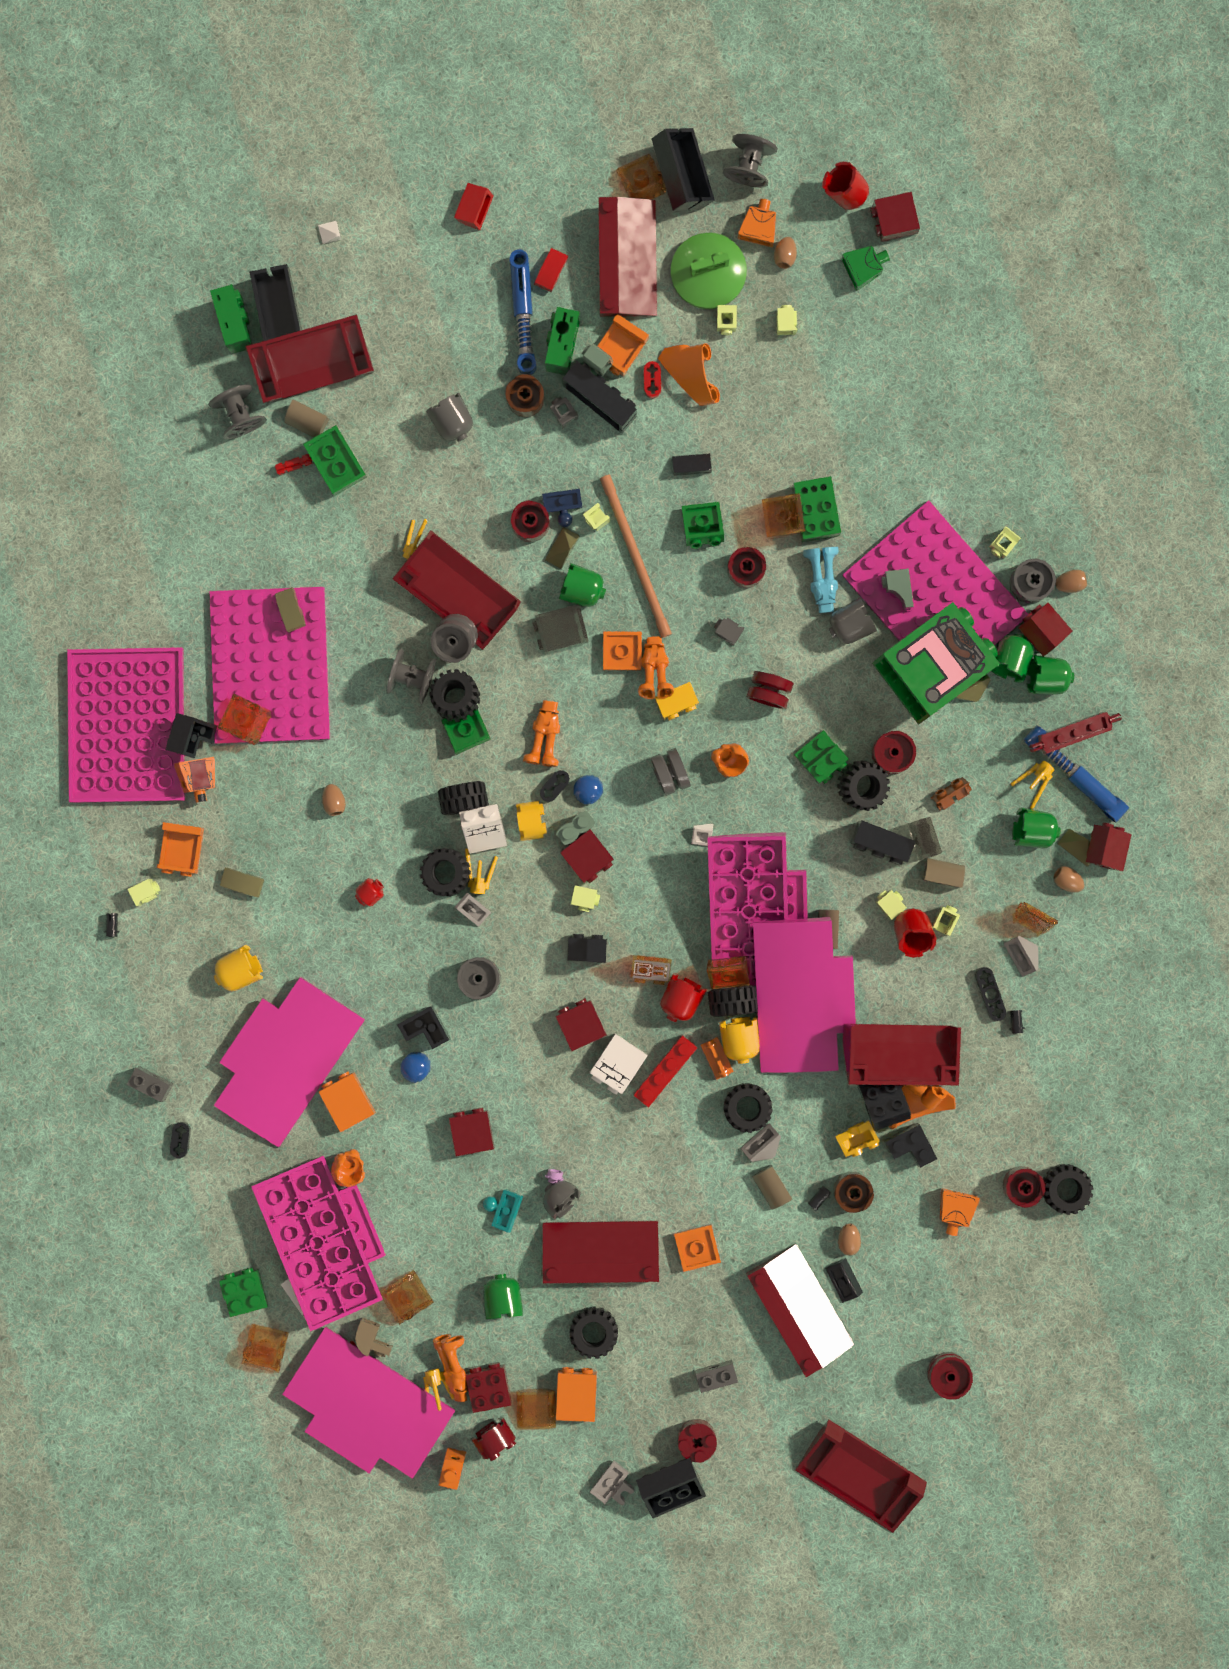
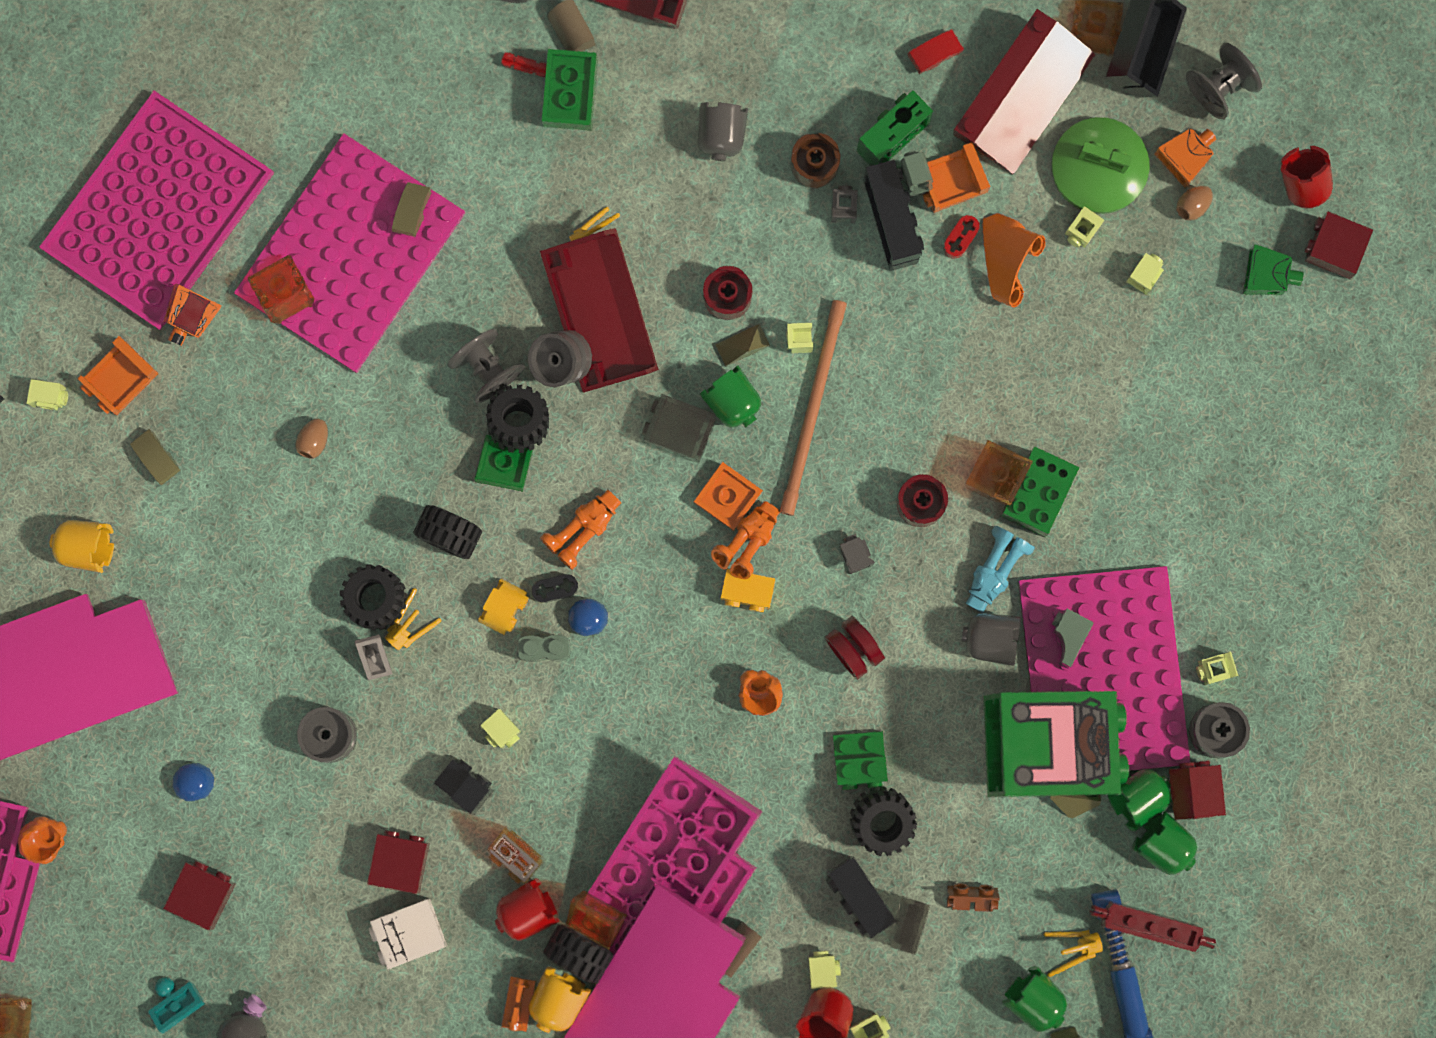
camera: 30 degrees right, 5 degrees down
black brick [165,713,217,758] -> none
orange brick [319,1071,376,1133] -> none
red head [355,878,384,906] -> none
black brick [397,1005,451,1049] -> none
white brick [459,804,507,853] -> none
blue piece [510,249,537,375] -> none
dark blue plate [542,488,583,527] -> none
dark red brick [560,829,614,884] -> none
red brick [633,1035,697,1108] -> none
dark grey wheel [651,748,691,796] -> none
black slope [672,453,712,476] -> none
green plate [681,502,724,549] -> none
white slope [691,824,713,846] -> none
dark red wheel [872,731,916,774] -> none
dark tan brick [922,858,965,888] -> none
medium nougat animal [1055,570,1087,593] -> none

